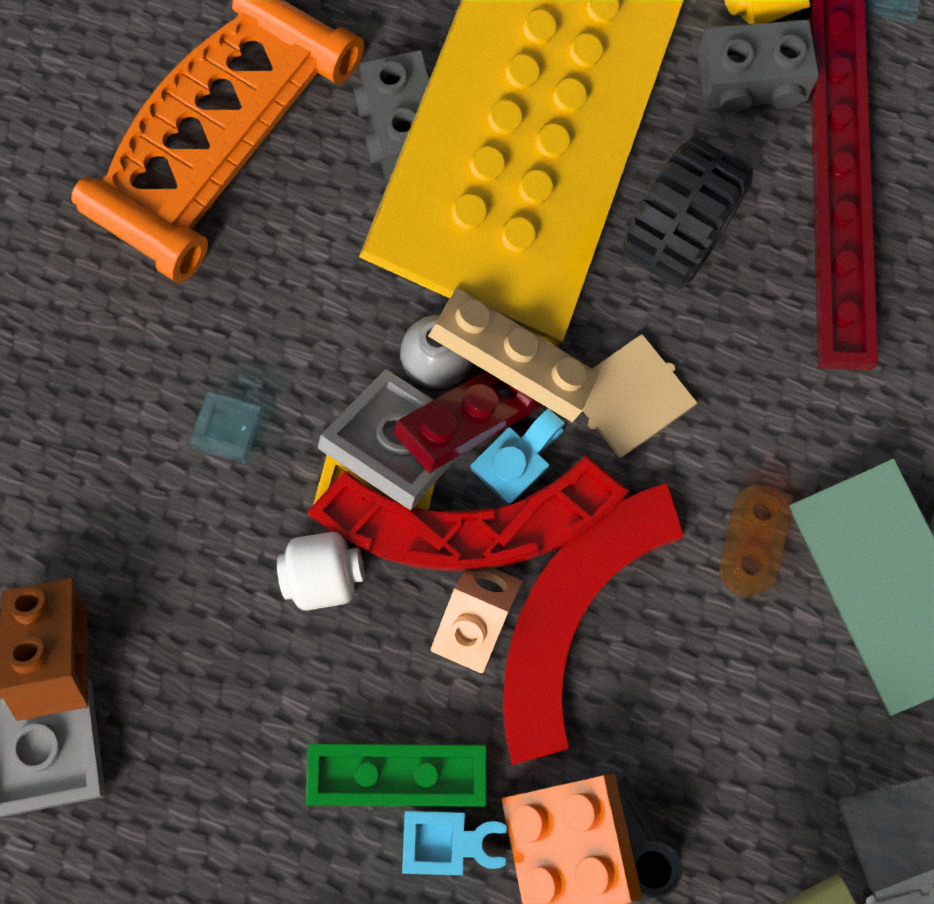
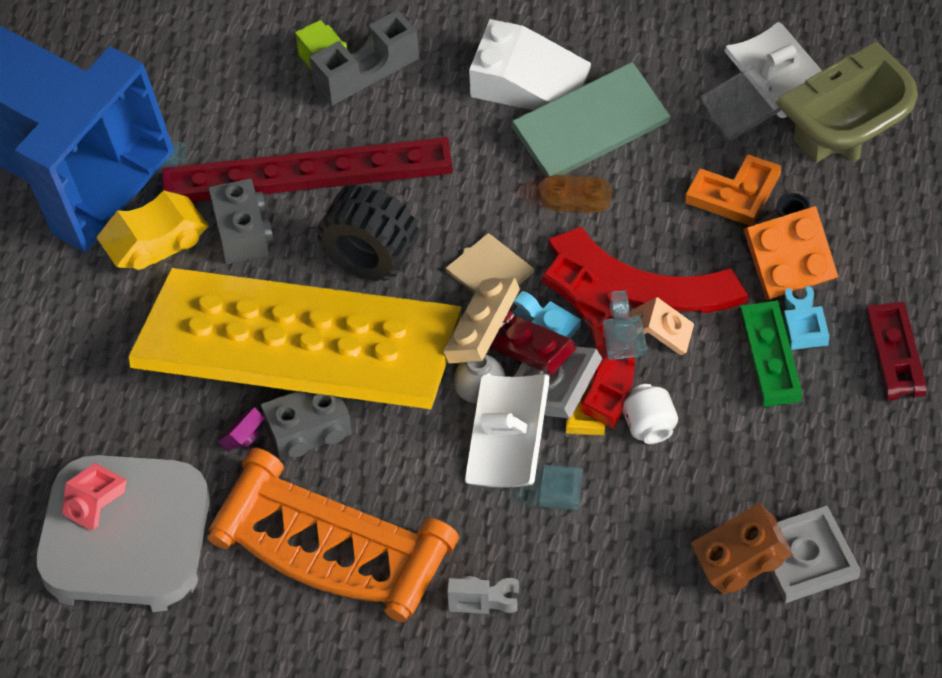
camera: 95 degrees left, 20 degrees down
none -> magenta plate [217,407,265,452]
none -> light grey plate [448,576,519,614]
none -> white shield [465,374,550,487]
none -> clear light blue plate [603,290,647,360]
none -> orange plate [685,154,781,226]

